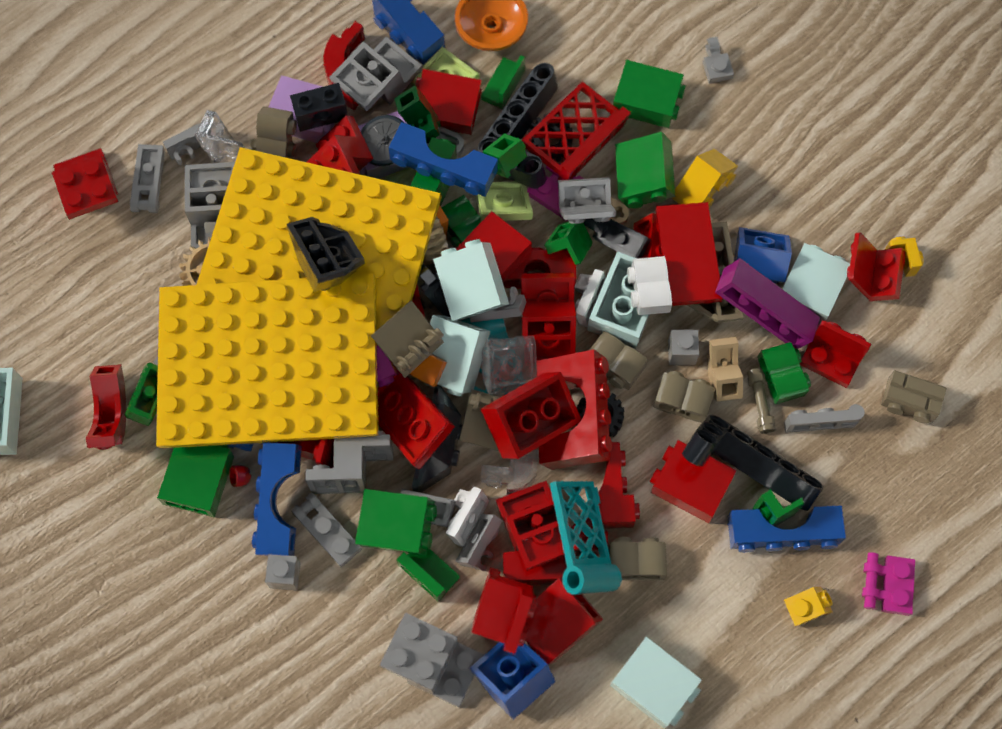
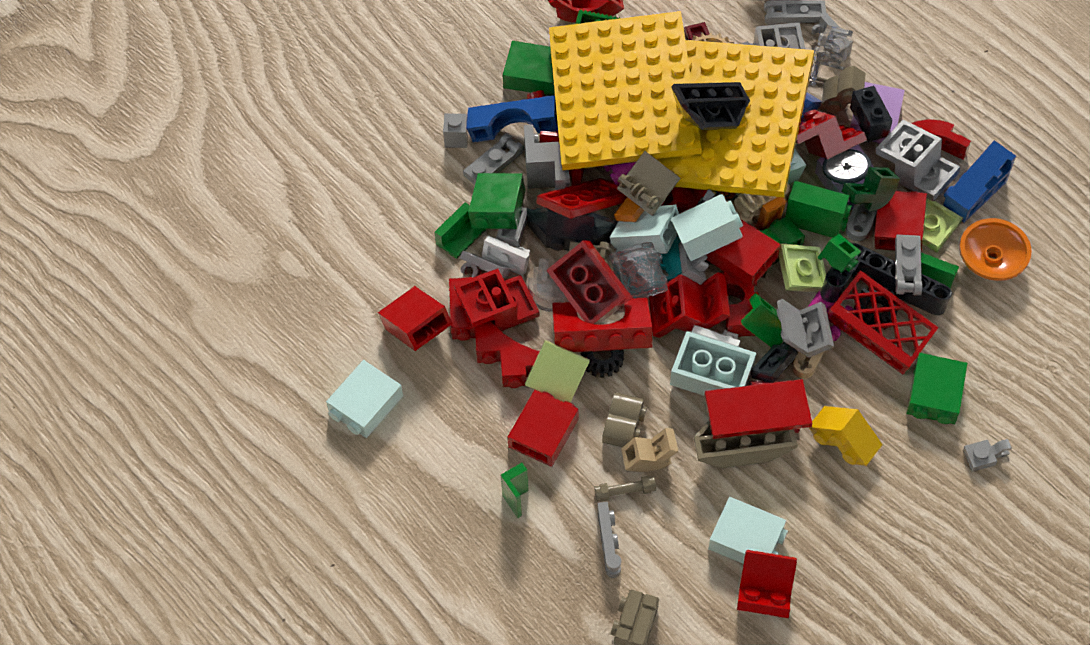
camera: 90 degrees right, 10 degrees down
light grey bracket [380,612,484,708] -> none
blue arch [388,122,498,197] -> none
blue slope [470,642,556,720] -> none
red bracket [471,567,537,654] -> none
teal piece [550,481,622,595] -> none
dark tan brick [590,331,648,390] -> none
dark tan brick [608,537,667,581] -> none
green brick [615,132,676,209] -> none
white brick [627,256,672,315] -> none
light grey brick [668,330,699,366] -> none
black beam [682,415,824,511] -> none
magenta brick [715,258,820,349] -> none
blue arch [727,506,846,553] -> none
blue slope [734,227,792,283] -> none
green brick [757,342,811,405] -> none
yellow bracket [784,587,833,626] -> none
red bracket [800,320,872,388] -> none
dark pink plate [862,552,915,616] -> none
yellow bracket [884,236,924,277] -> none
none -> yellowish green tile [525,340,590,403]
none -> dark red tile [684,22,710,40]
none -> light grey plate [895,235,922,295]

